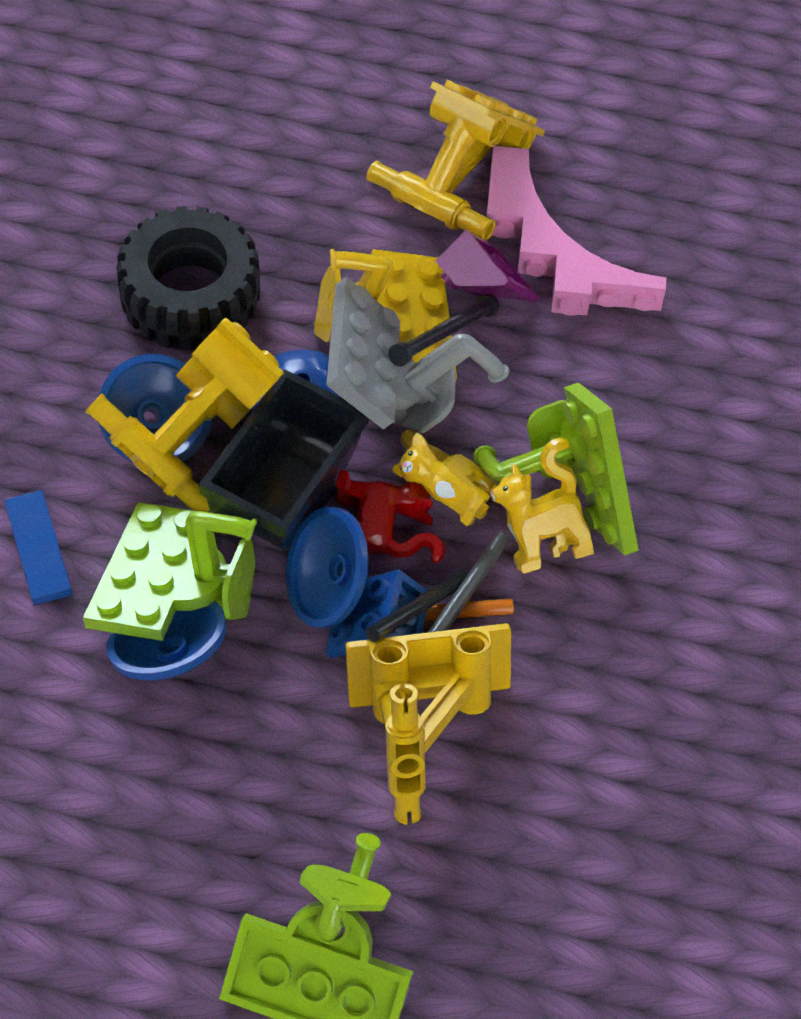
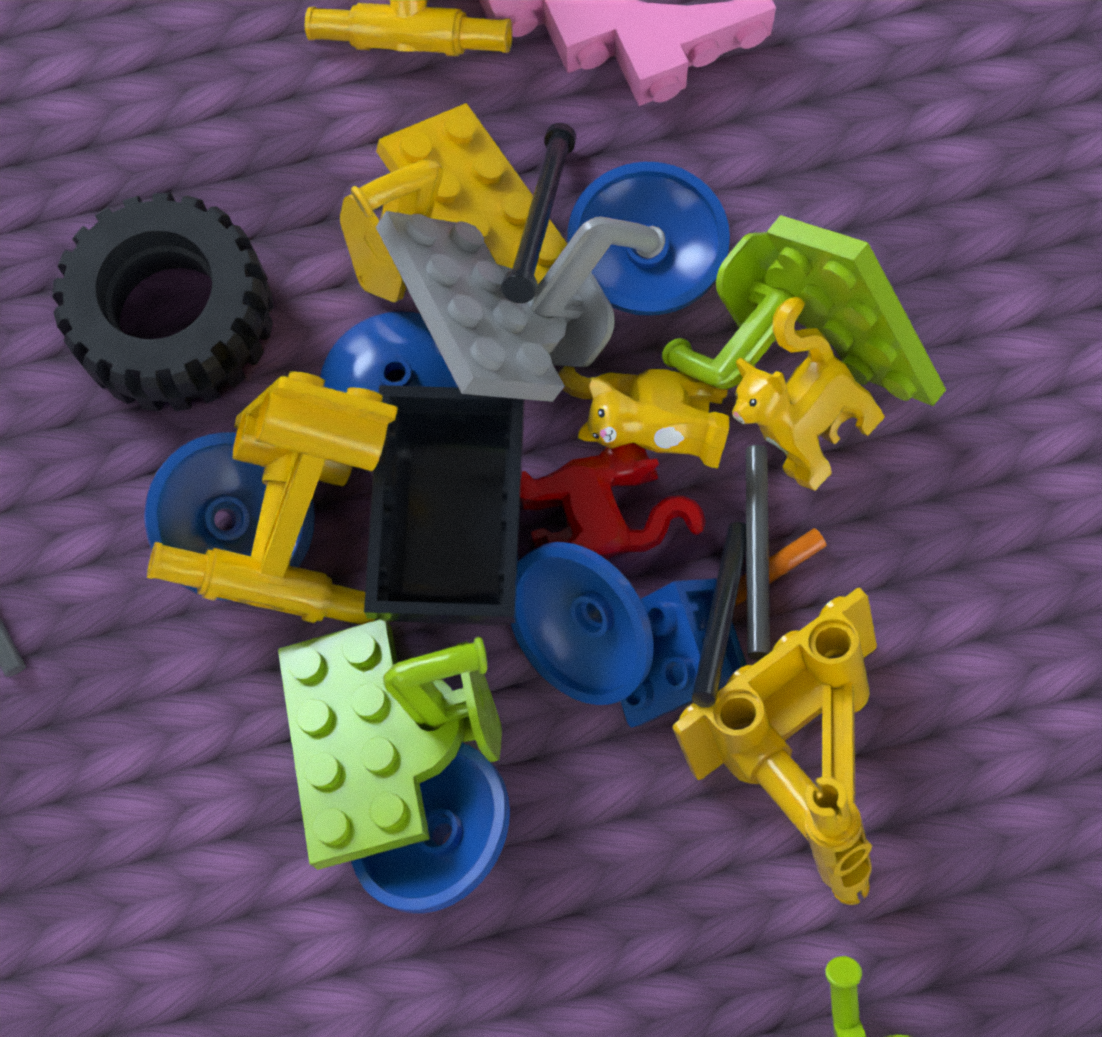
camera: 20 degrees left, 15 degrees up
blue tile [4,490,73,606] -> none
magenta slope [435,230,539,302] -> none
none -> blue dish [567,162,730,316]

